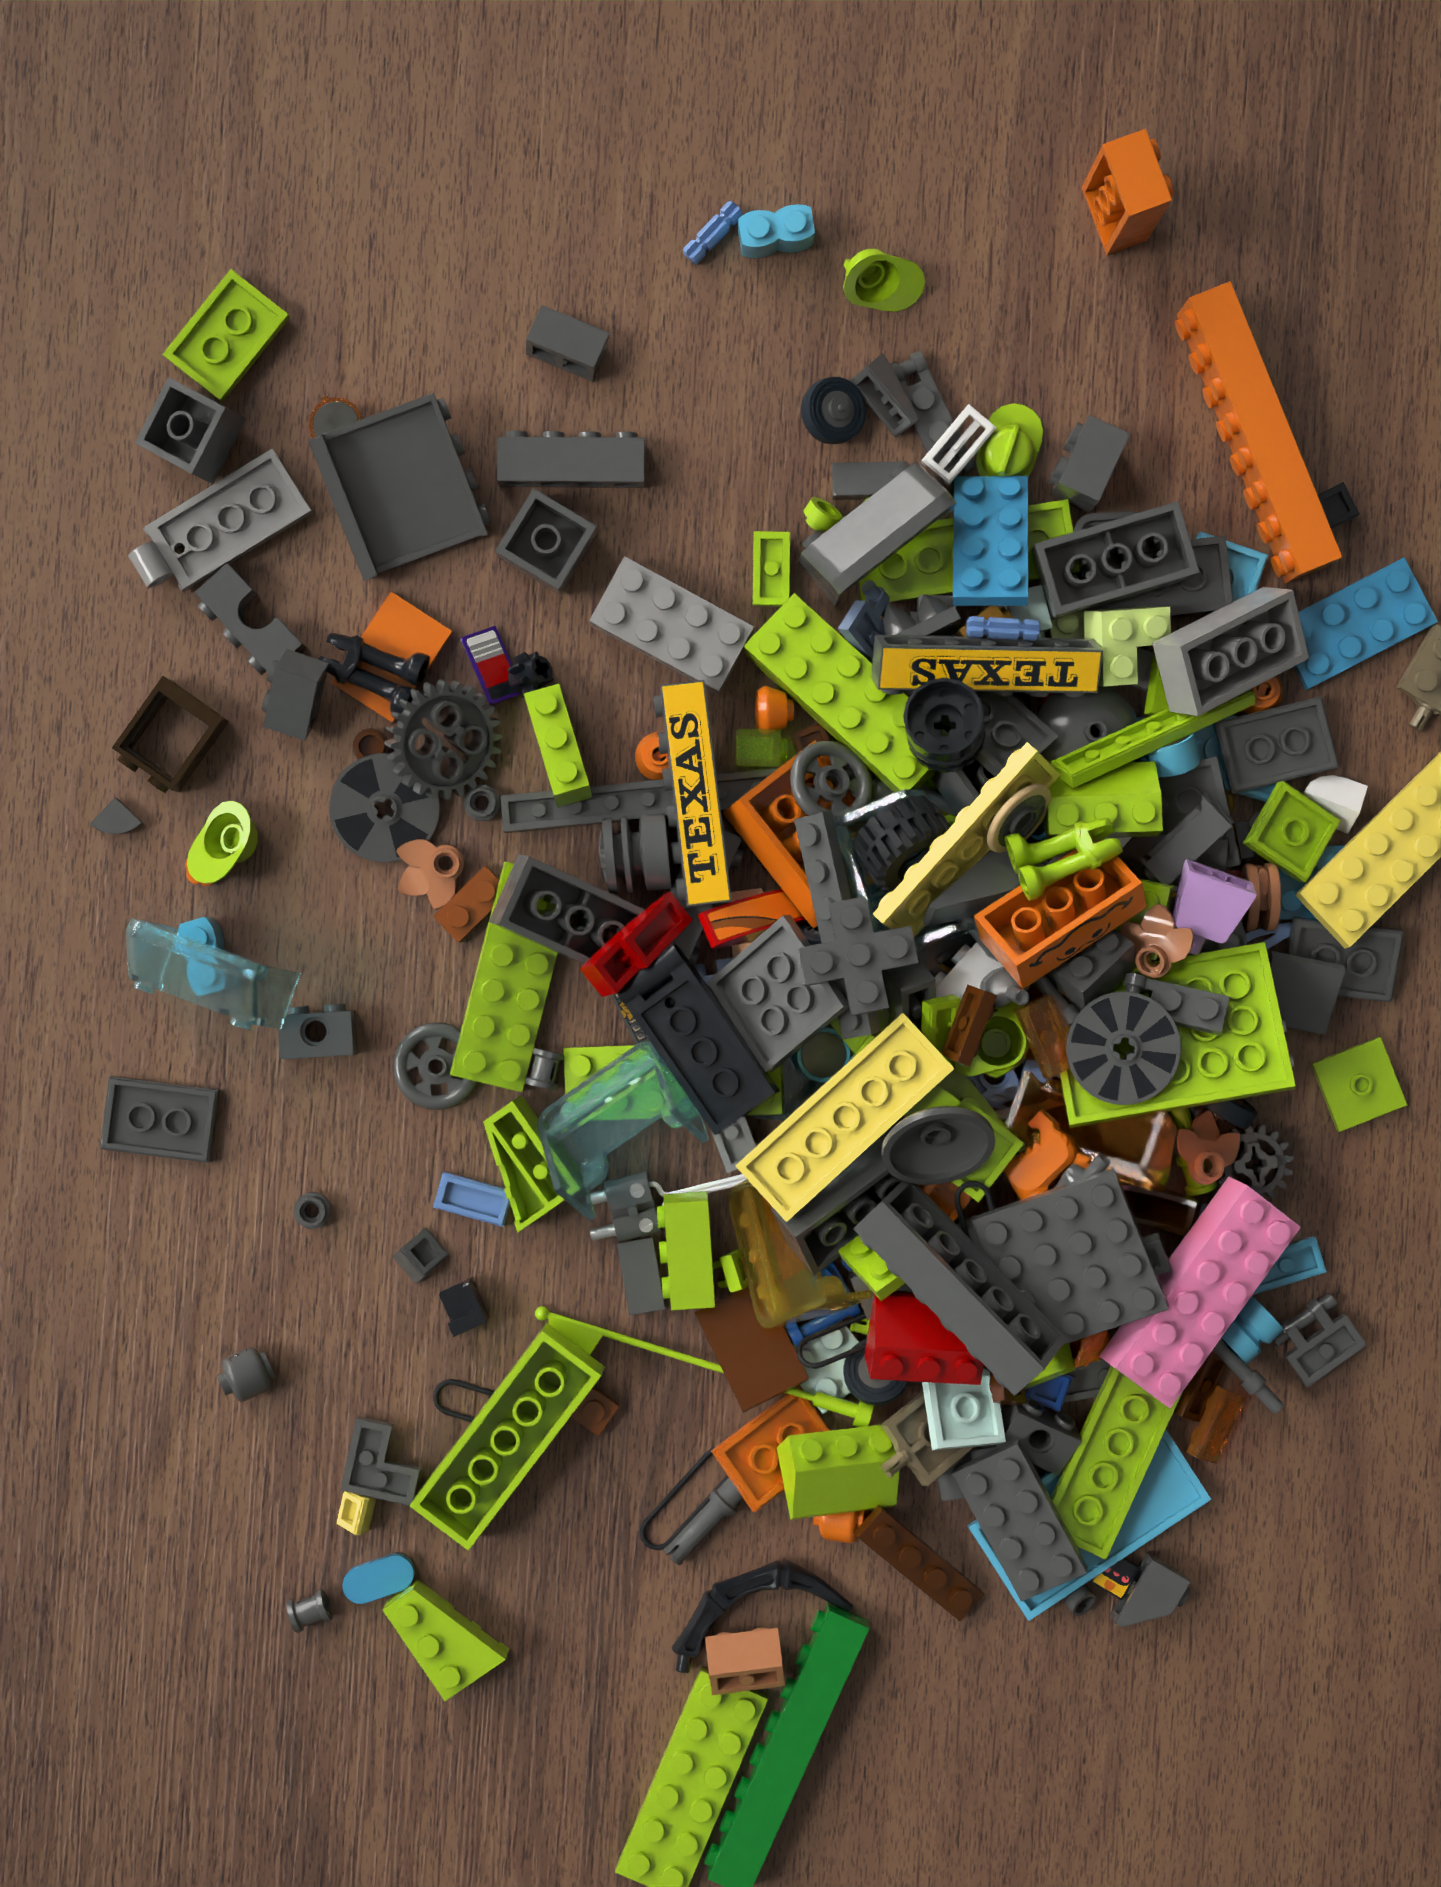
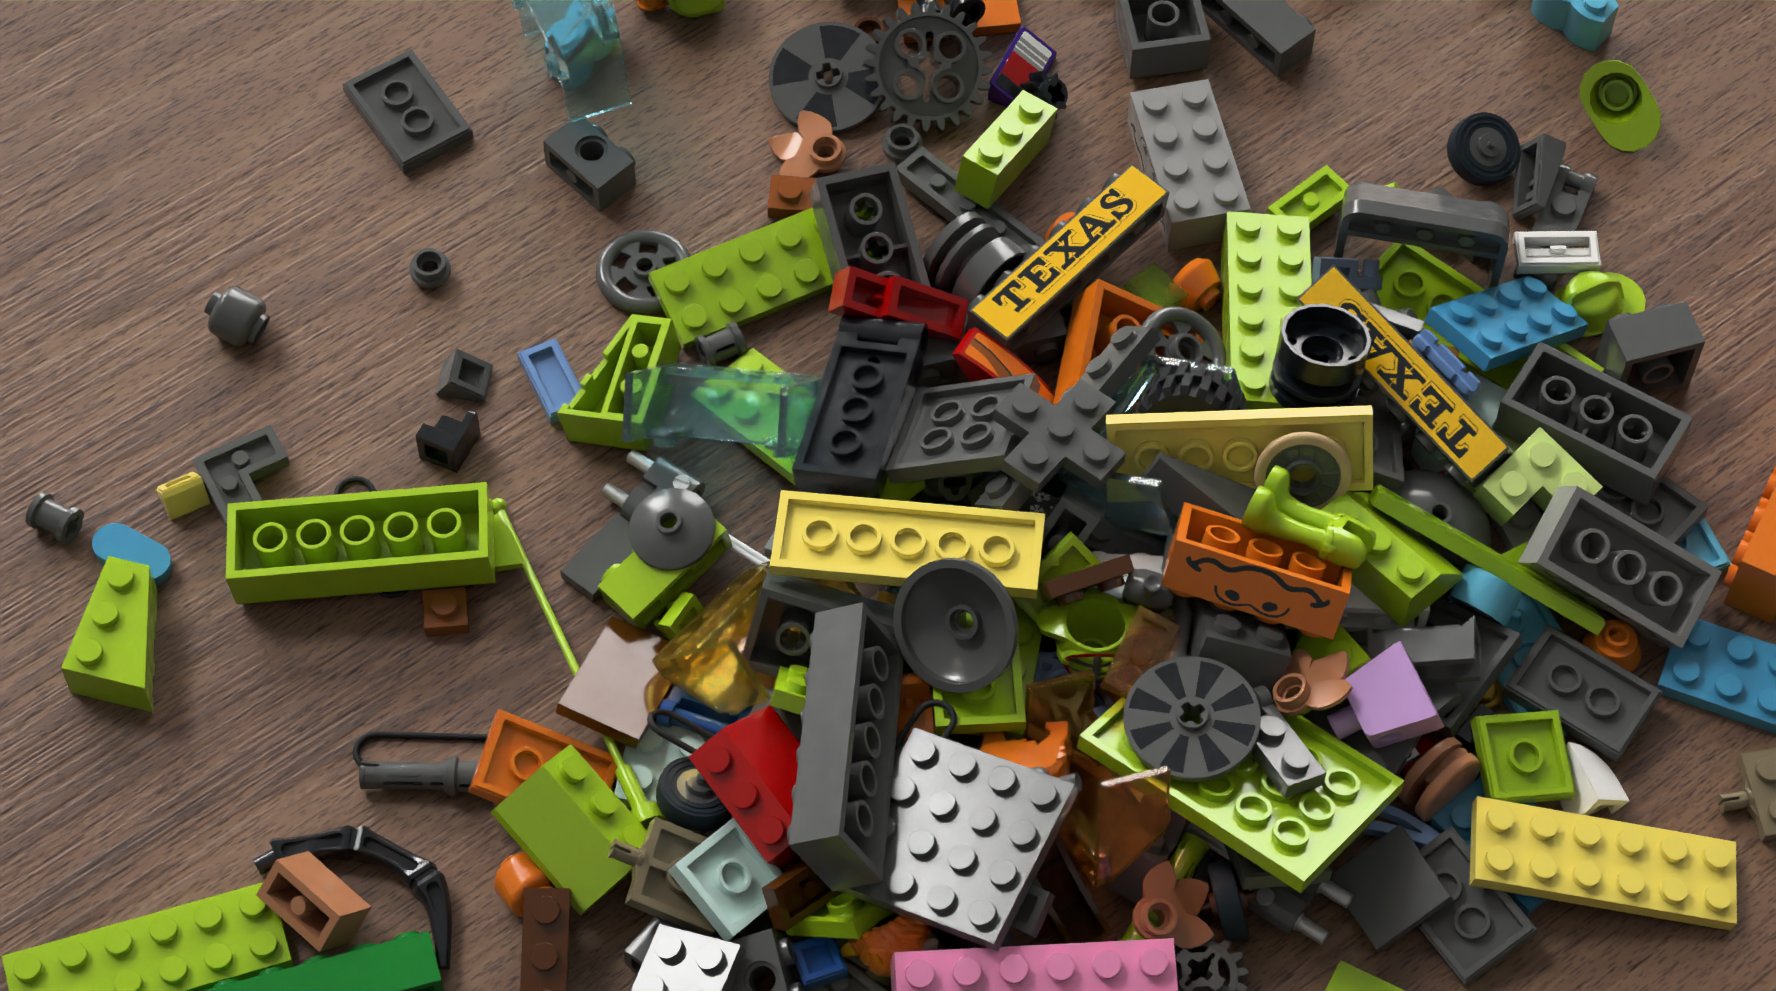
camera: 50 degrees right, 30 degrees down
none -> dark grey dish [629,488,715,571]

